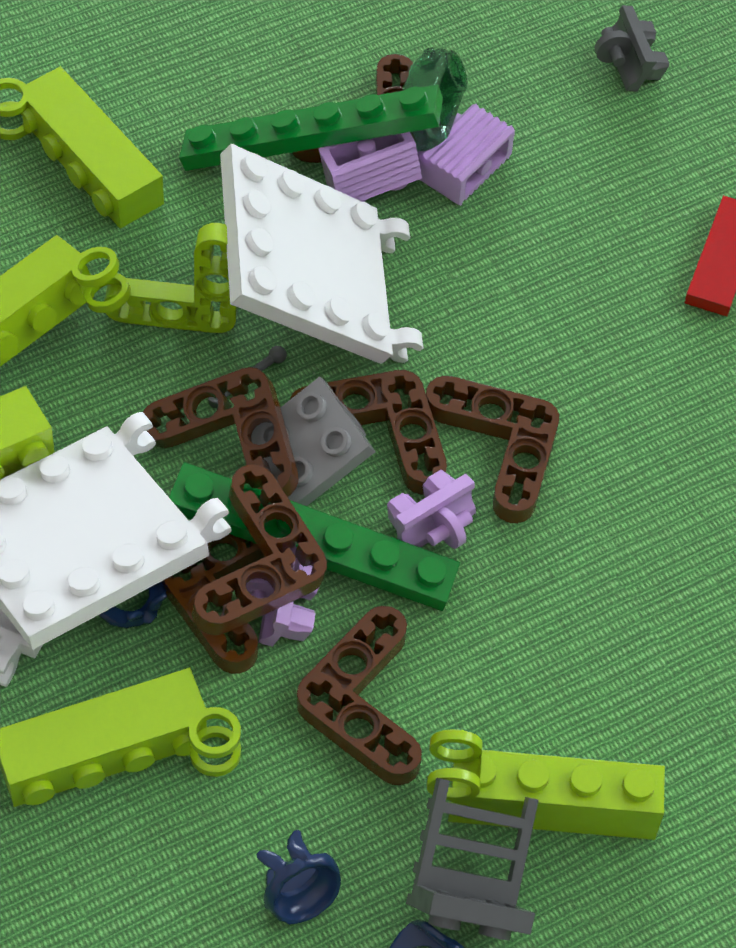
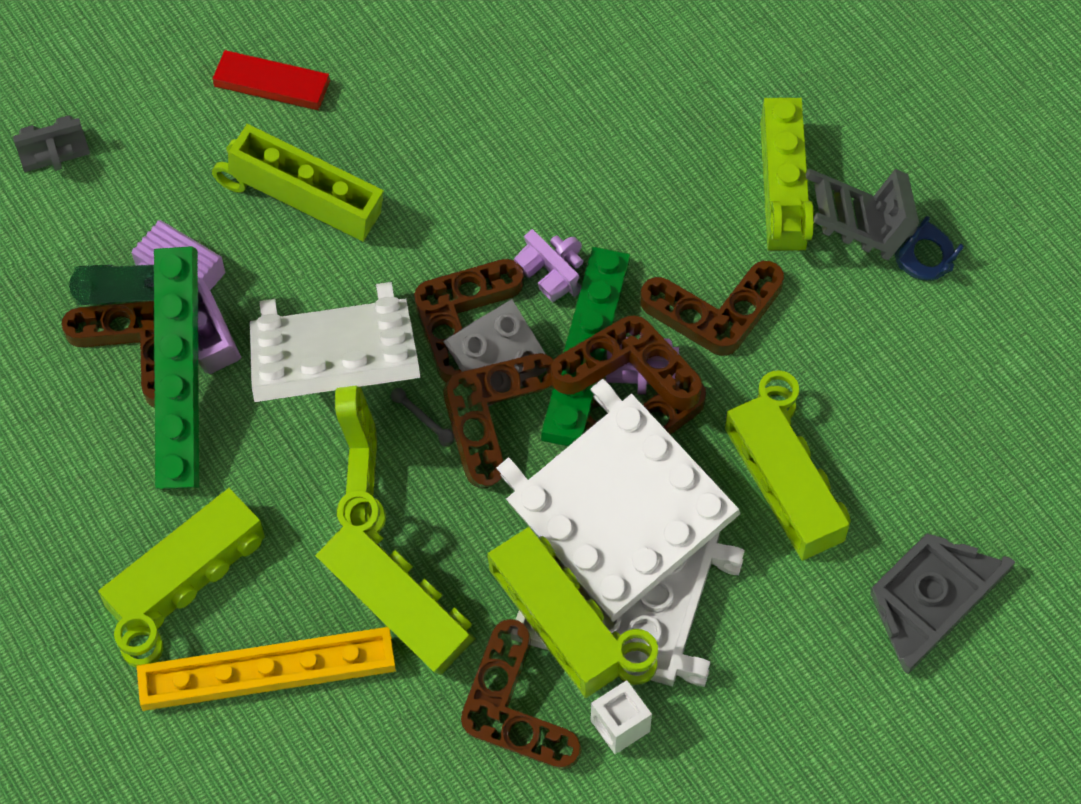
camera: 90 degrees left, 5 degrees up
dark blue piece [256,830,341,924] -> none
reddish brown beam [426,376,559,523] -> none
none -> lime hinge [212,123,384,242]

